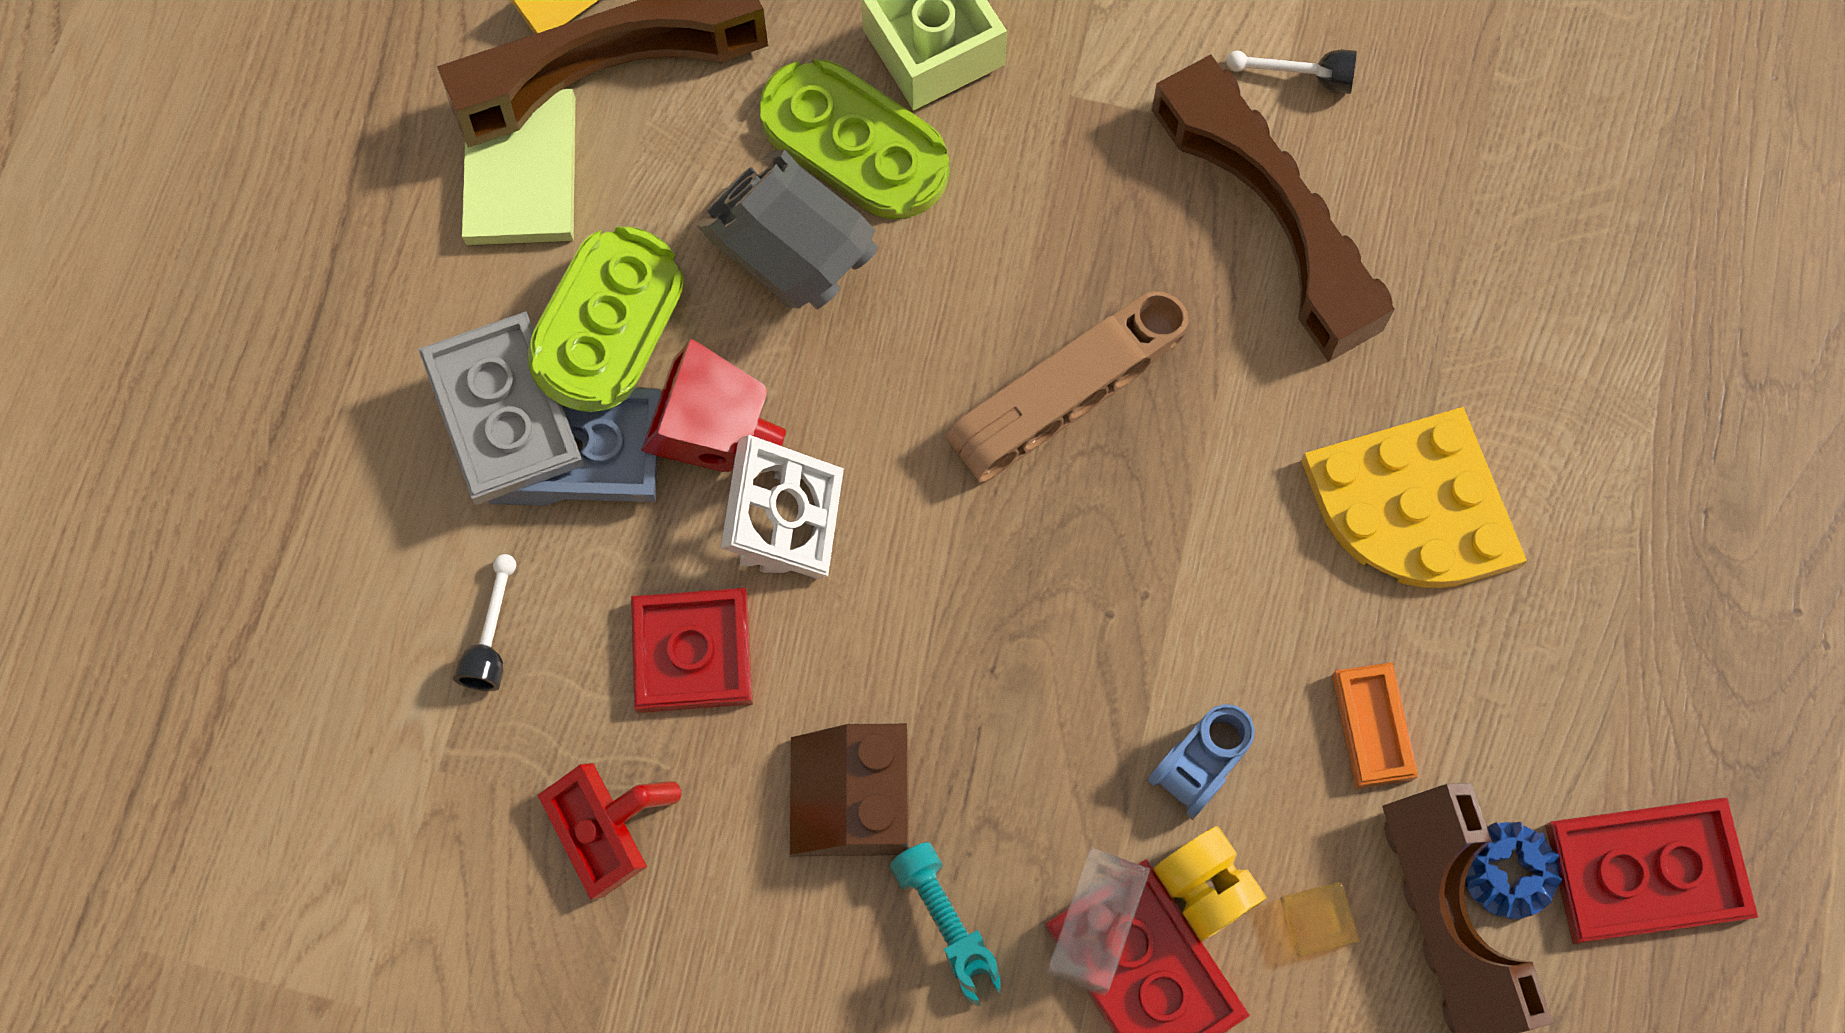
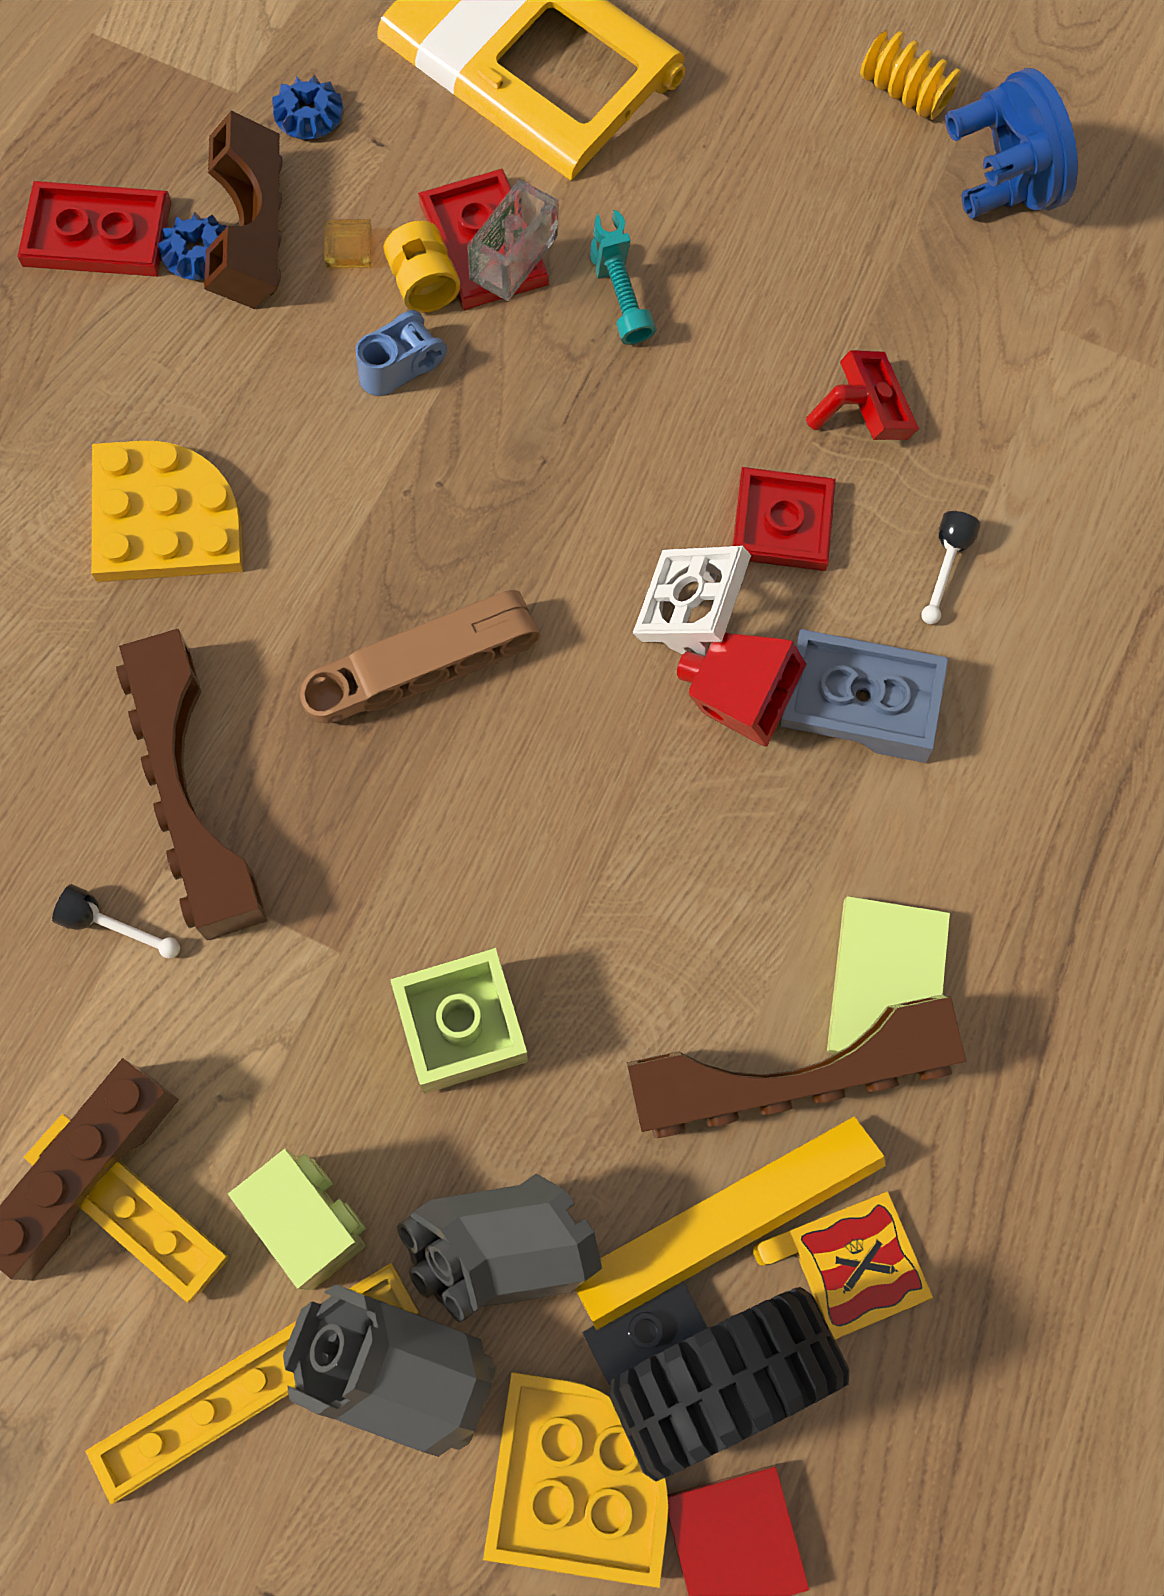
camera: 175 degrees left, 0 degrees up
light grey tile [418,311,584,505] -> none
lime tile [527,226,684,412] -> none
dark grey brick [697,150,878,309] -> none
lime tile [760,59,950,219] -> none
reddish brown slope [790,723,909,857] -> none
orange tile [1332,662,1418,789] -> none

